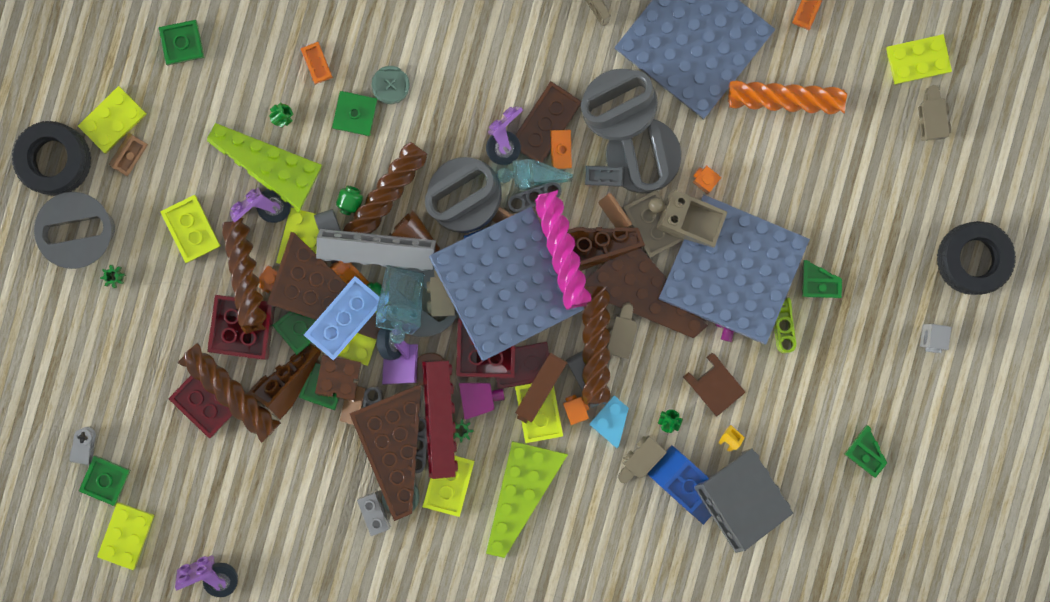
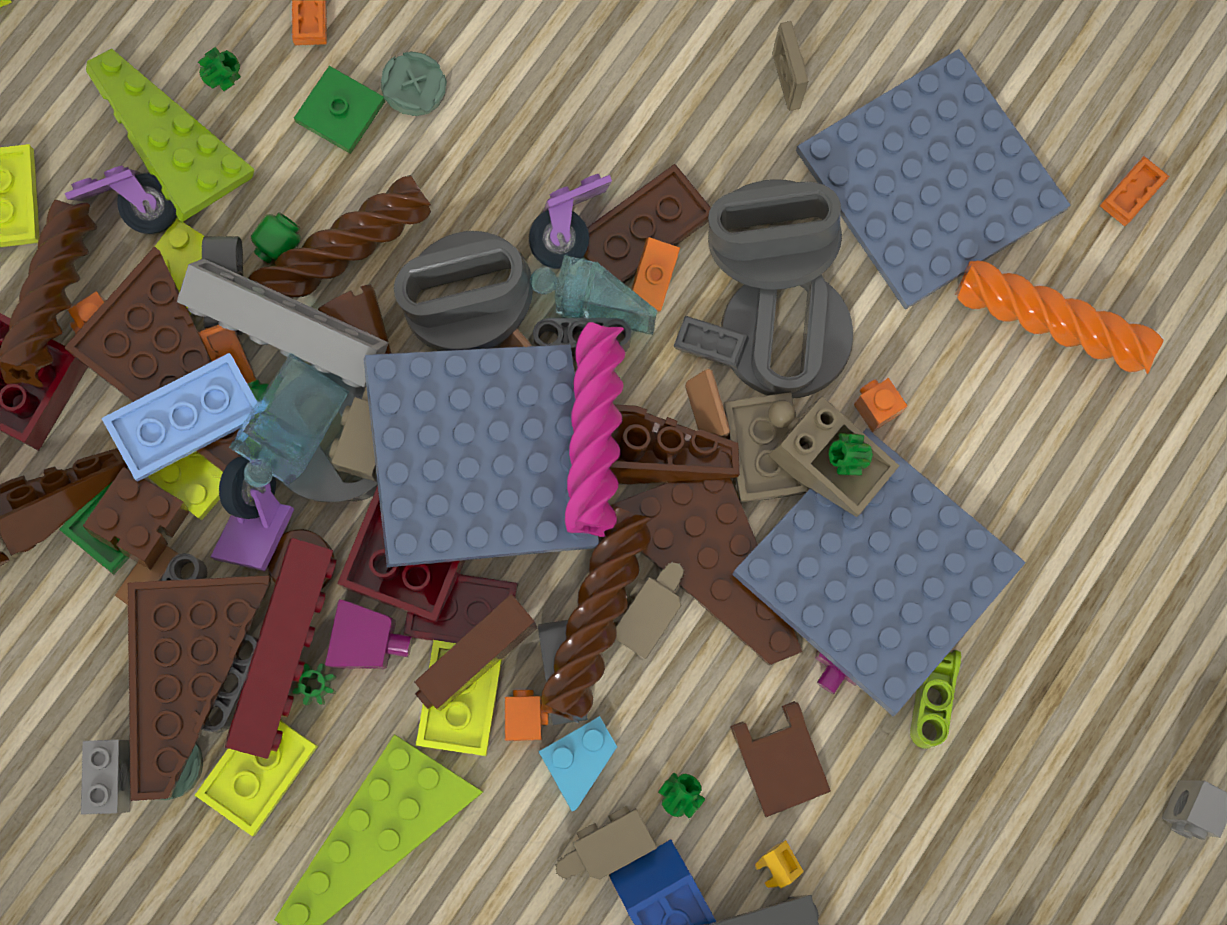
camera: 20 degrees right, 10 degrees down
green plate [272,311,316,355] -> none
green wing [802,260,842,298] -> none
none -> green gear [829,433,873,476]

